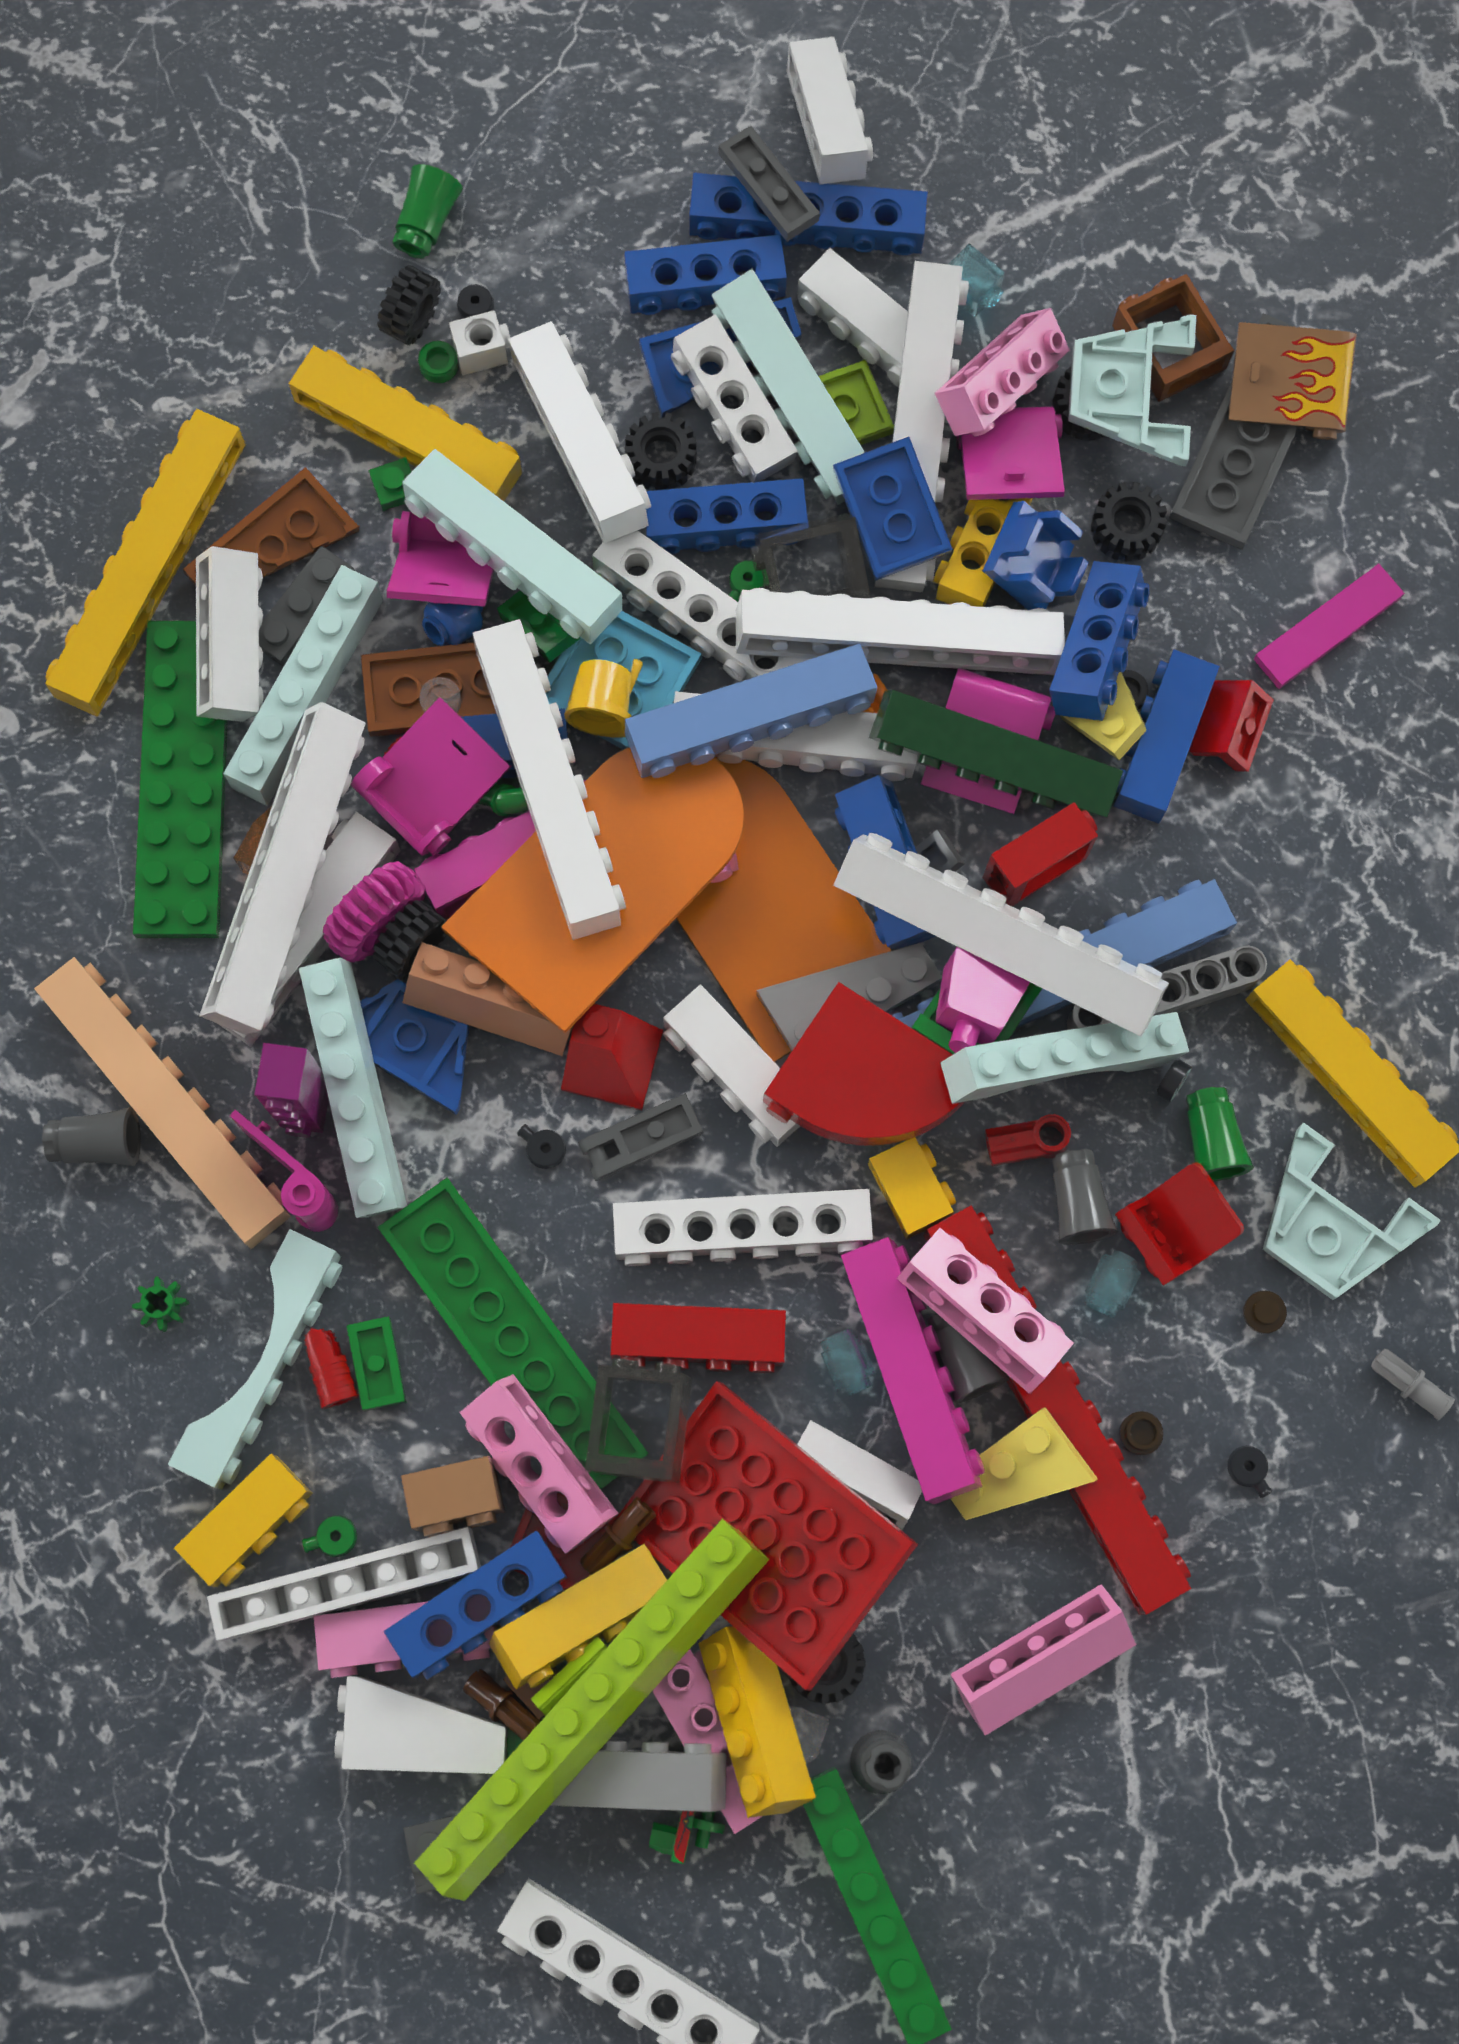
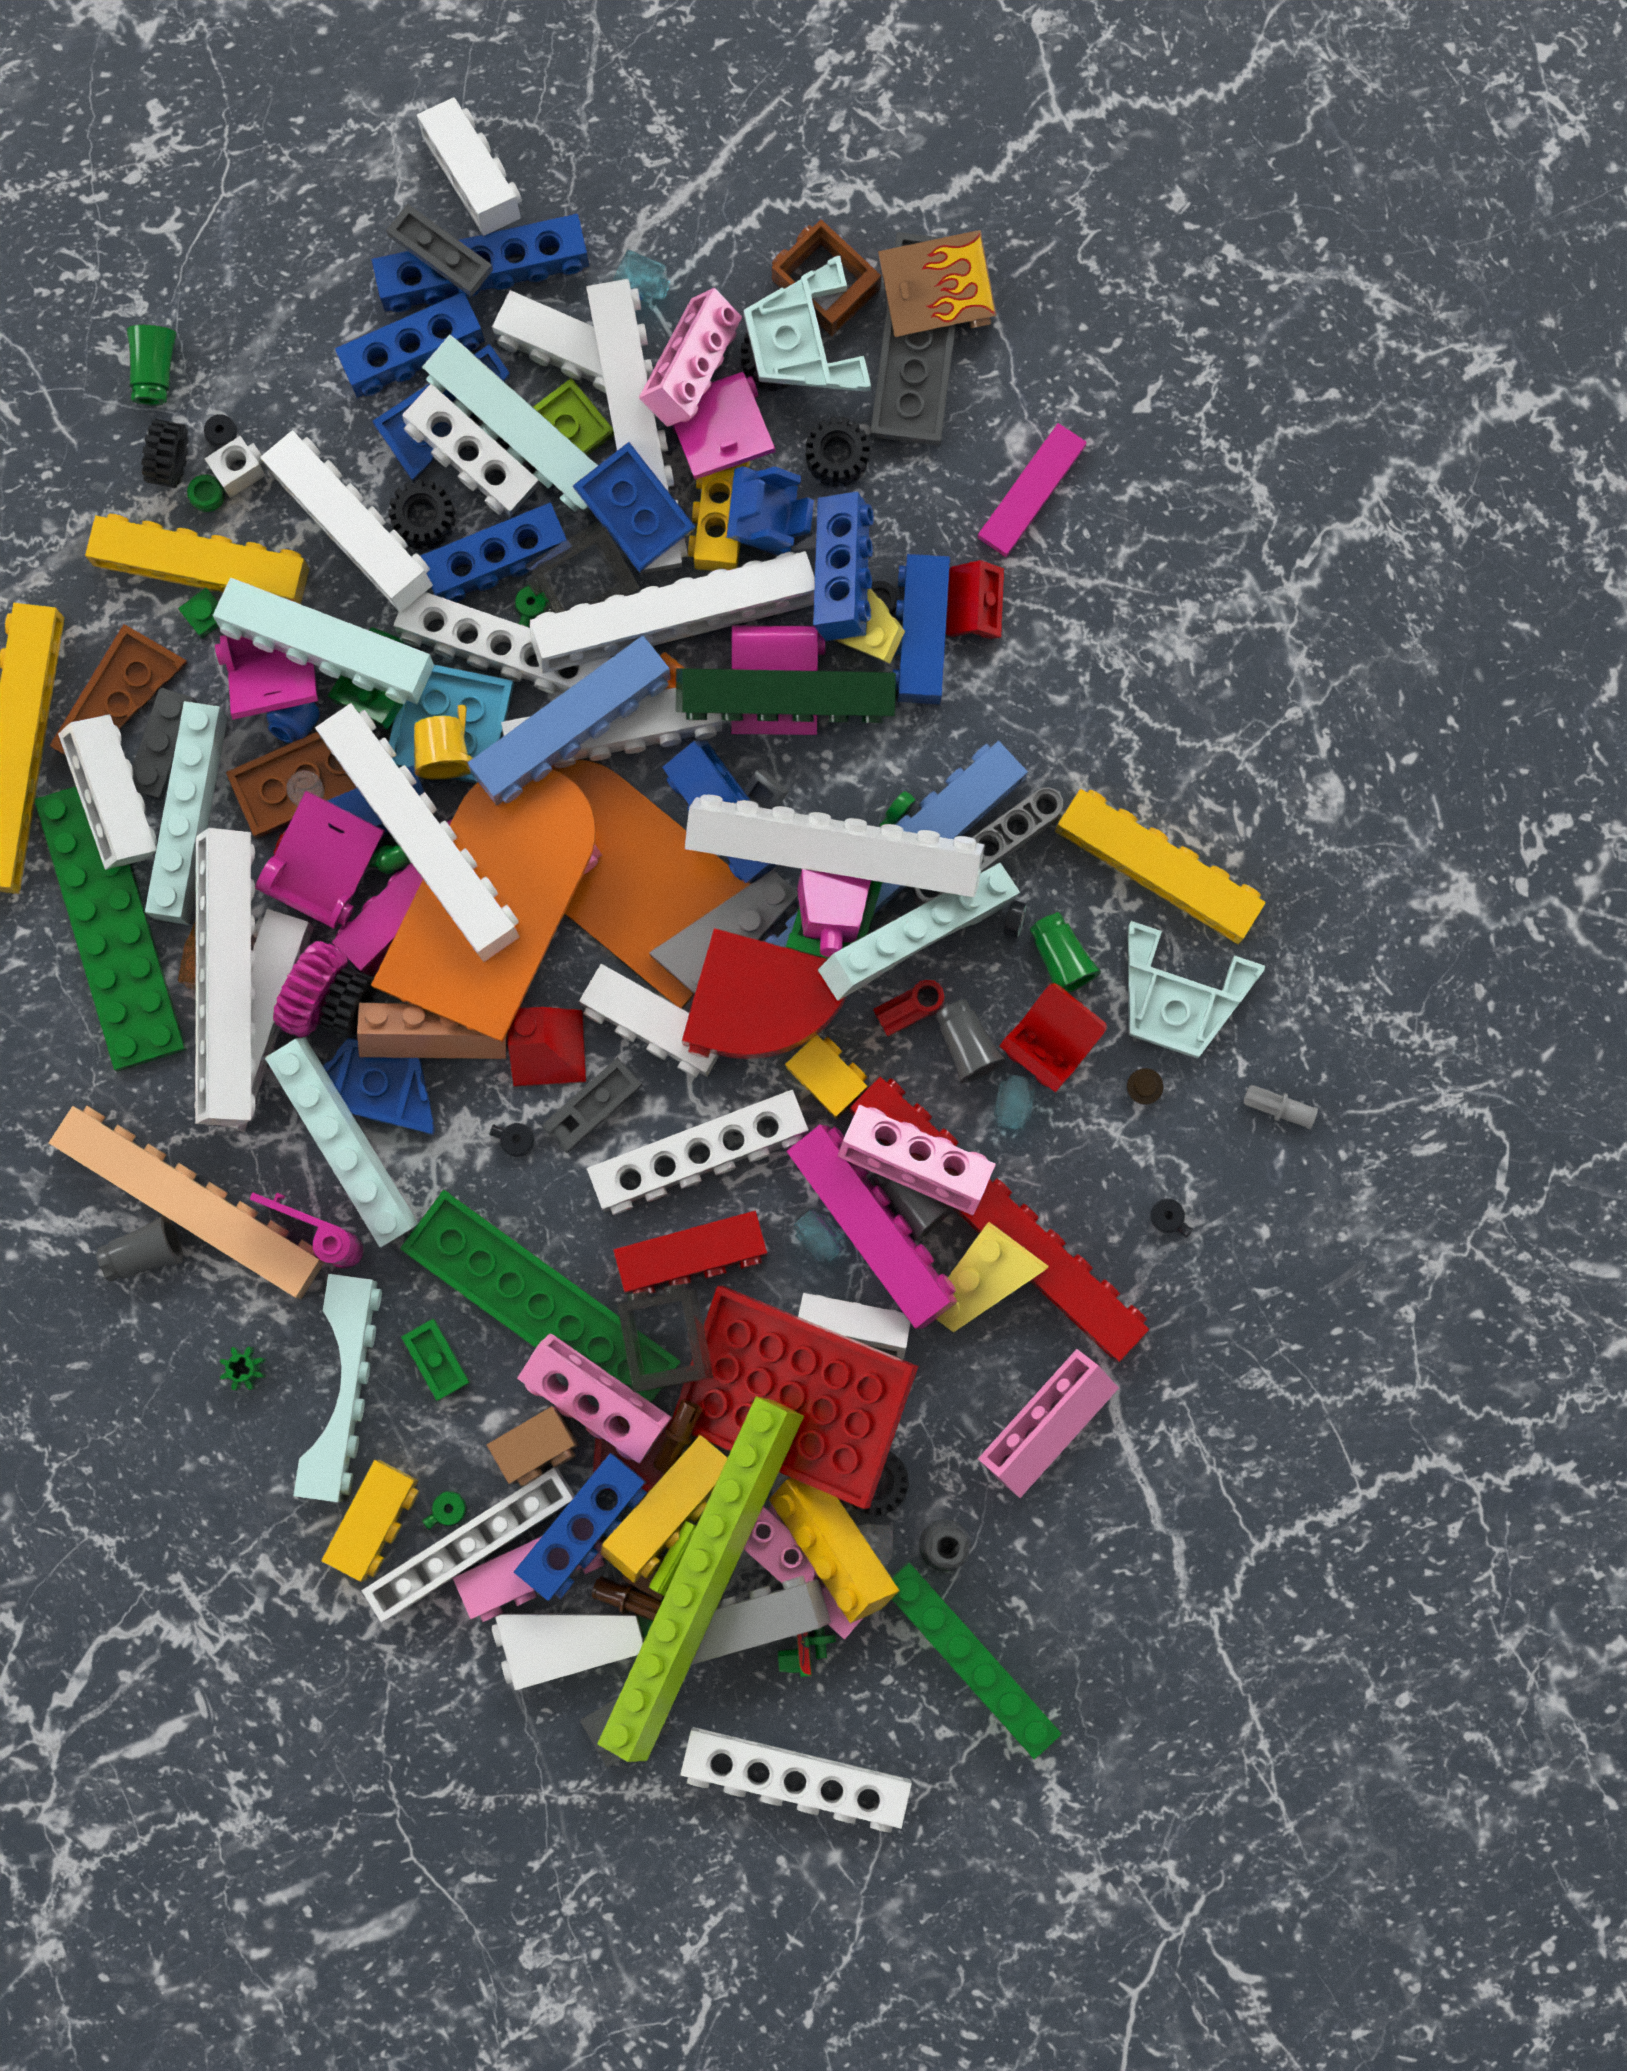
camera: 15 degrees left, 5 degrees up
magenta brick [254,1043,329,1138] -> none
red hinge [304,1328,359,1409] -> none
red window [982,802,1098,906] -> none
dark brown plate [1120,1411,1164,1455] -> none
none -> green piece [879,791,916,827]

